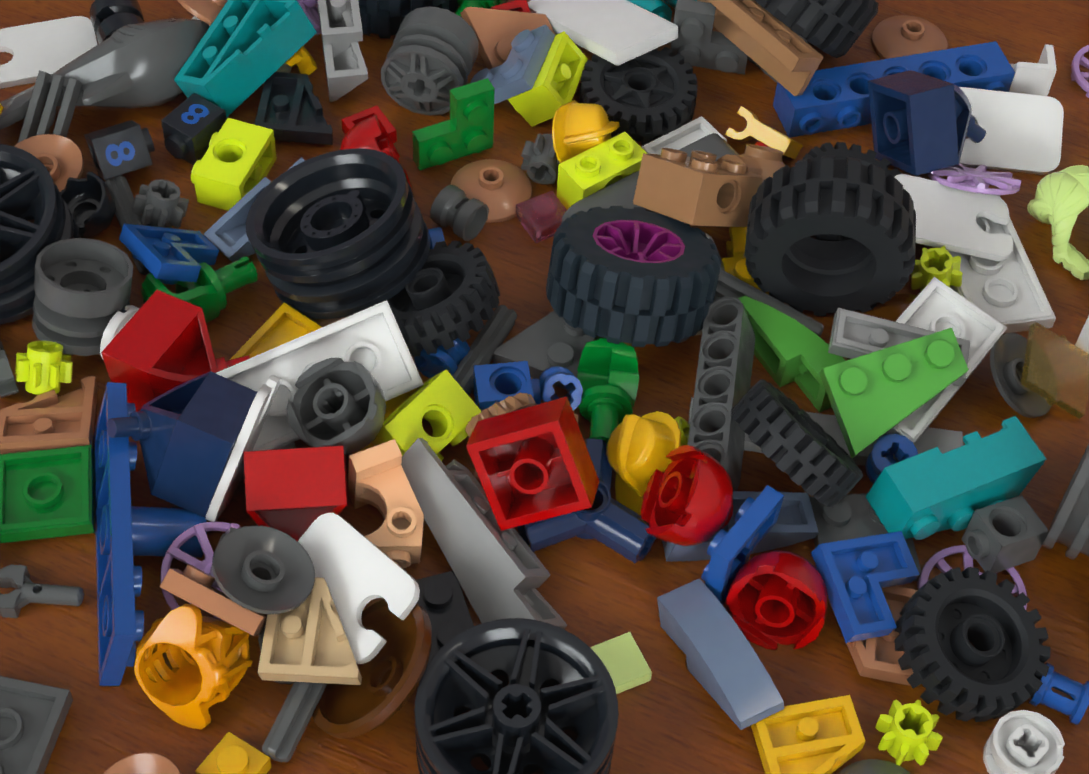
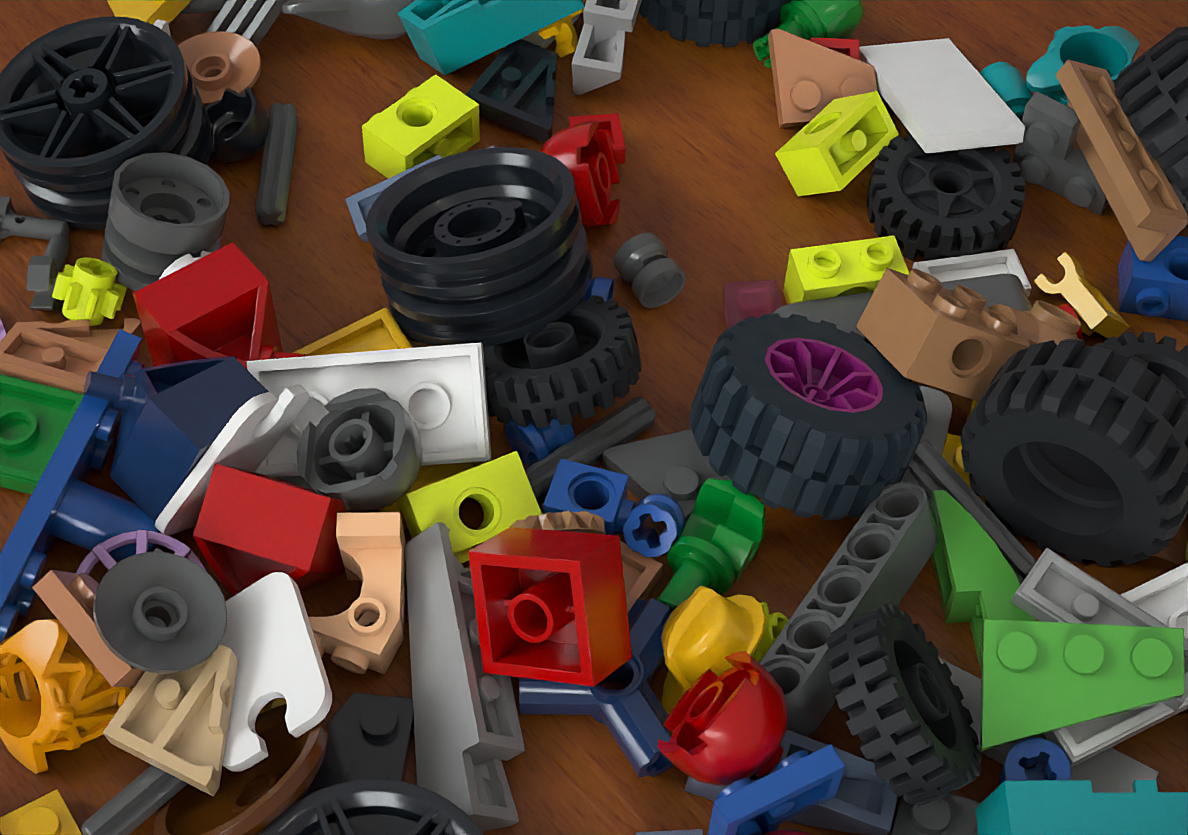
camera: 25 degrees right, 0 degrees up
black brick [84,120,155,180] -> none
blue plate [119,224,219,285] -> none
dark grey gear [132,179,189,228] -> none
green piece [140,256,258,324] -> none
black brick [161,93,227,165] -> none
dark grey wheel [381,6,479,115] -> none
green plate [412,78,495,171] -> none
nougat dish [450,159,532,223] -> none
sand blue plate [470,24,555,104] -> none
dark grey gear [521,134,560,184] -> none
yellow piece [552,100,620,163] -> none

